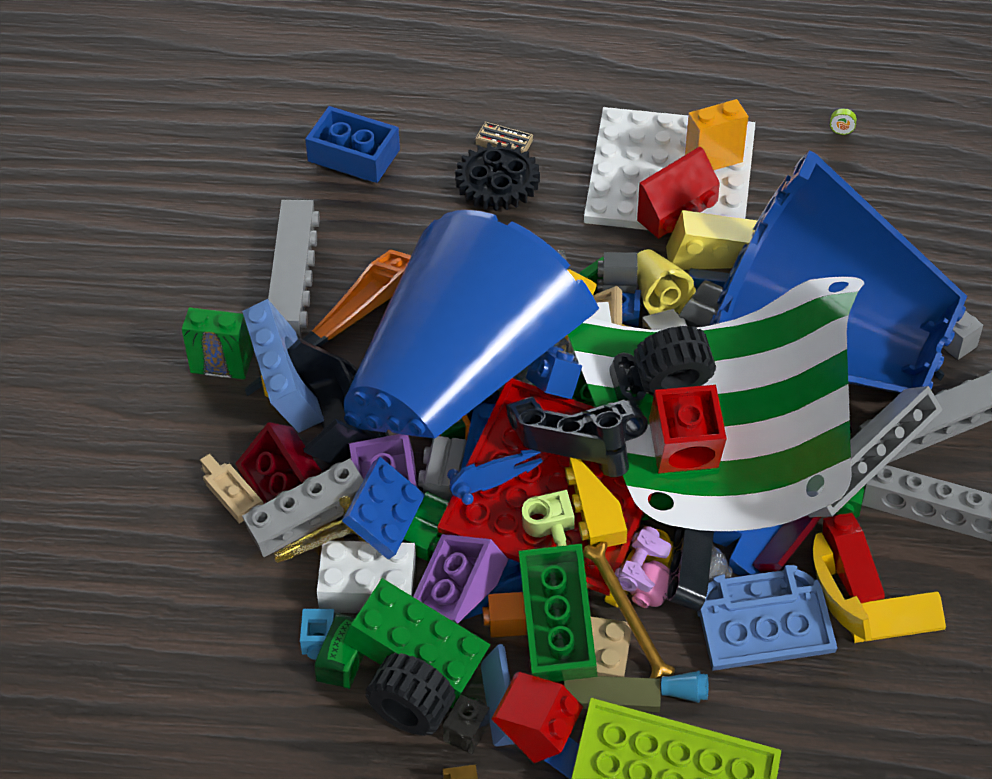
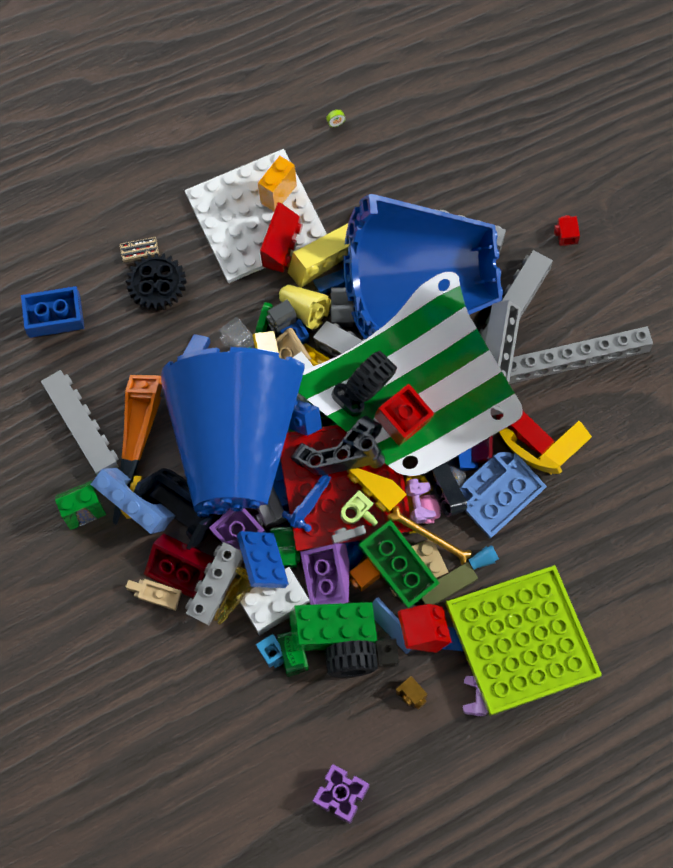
camera: 30 degrees left, 20 degrees up
none -> light grey plate [331,525,366,544]

